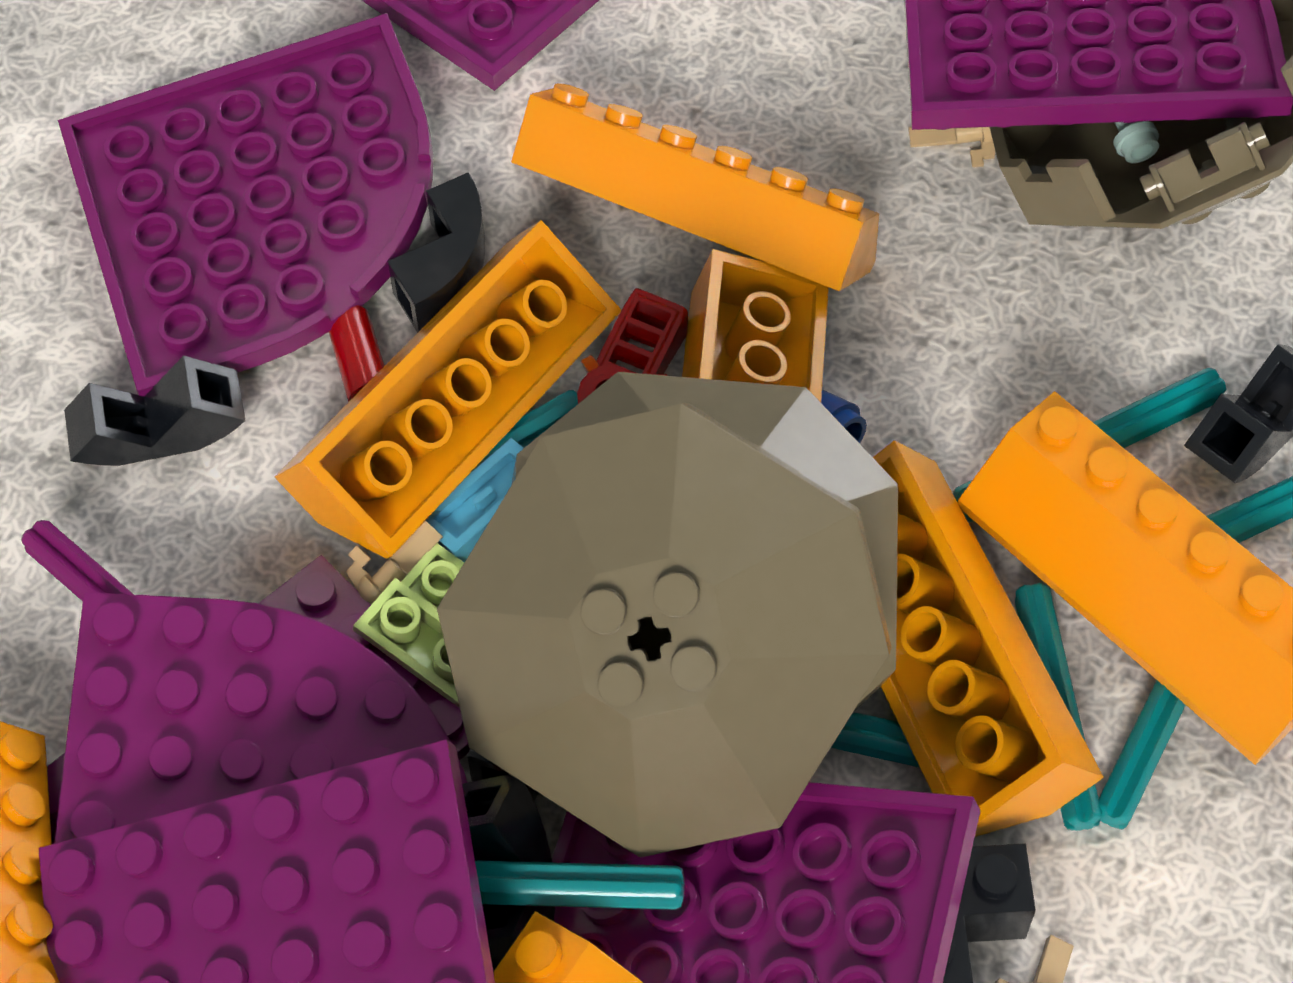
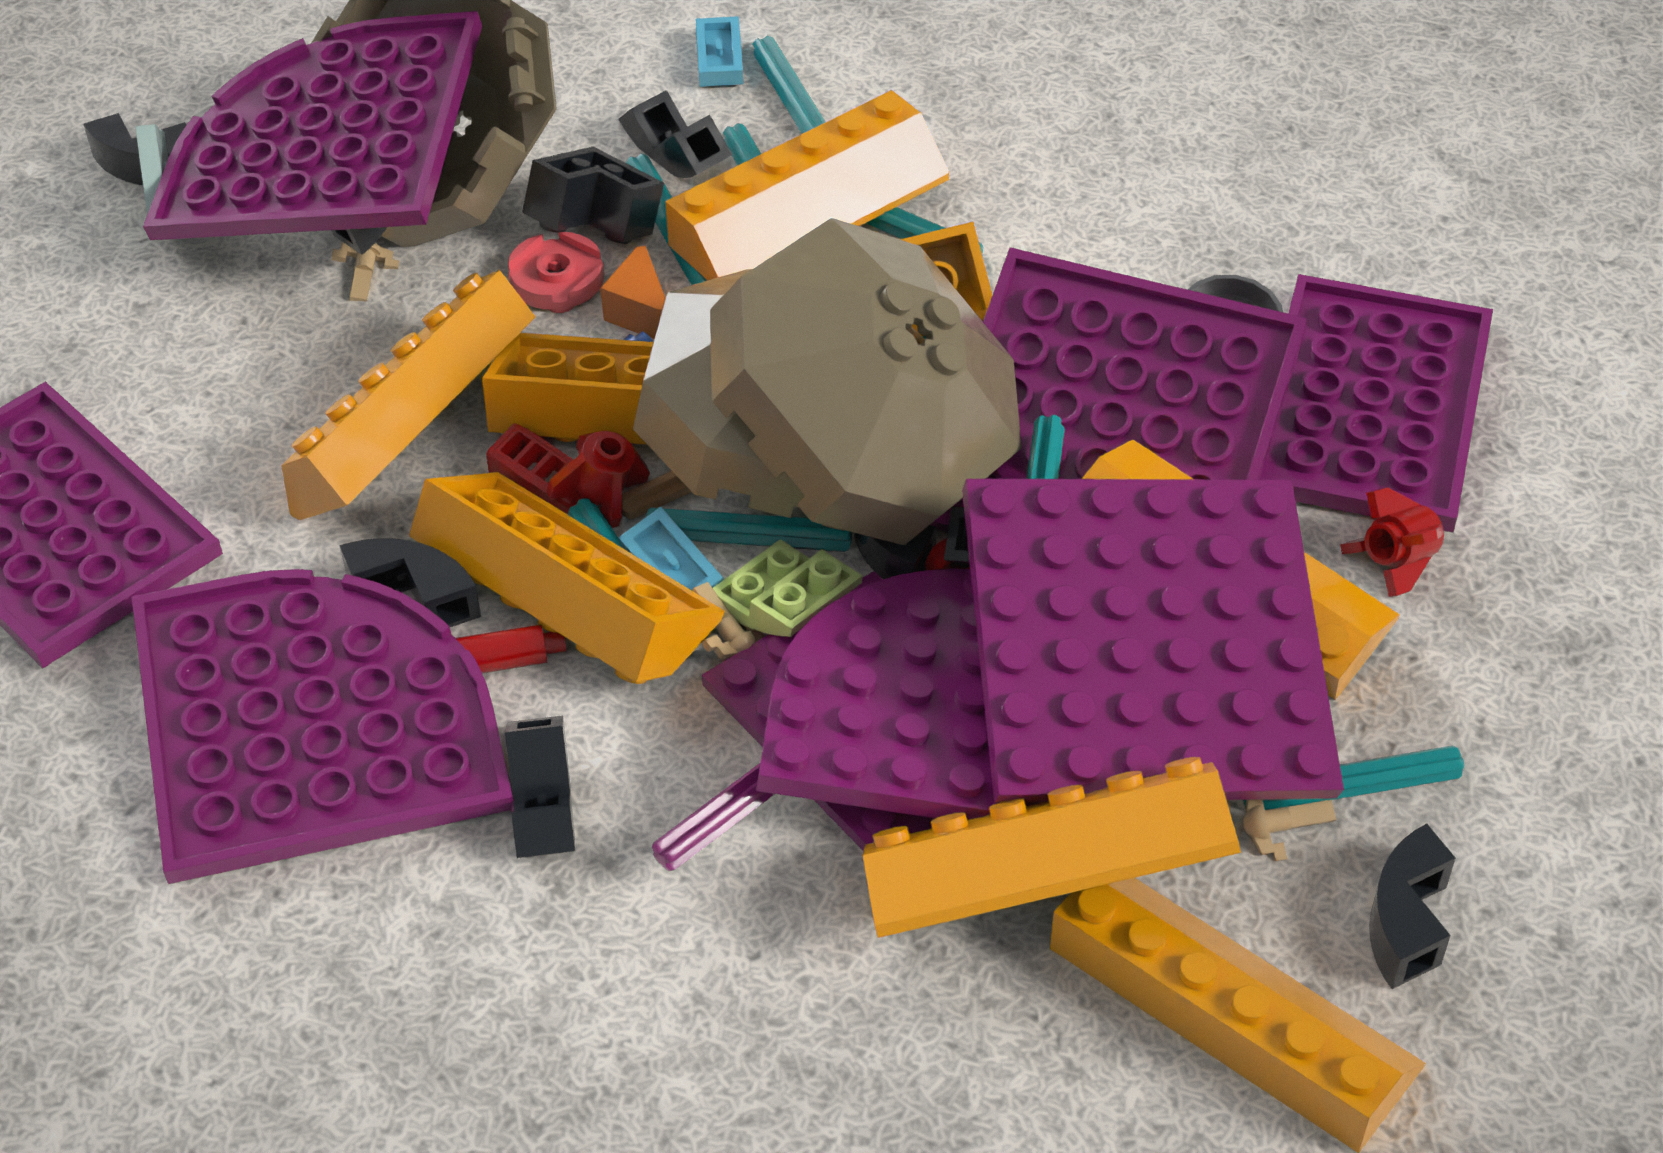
camera: 85 degrees left, 10 degrees down
none -> coral plate [508,232,605,313]
none -> black brick [522,146,664,244]
none -> orange slope [600,245,666,339]

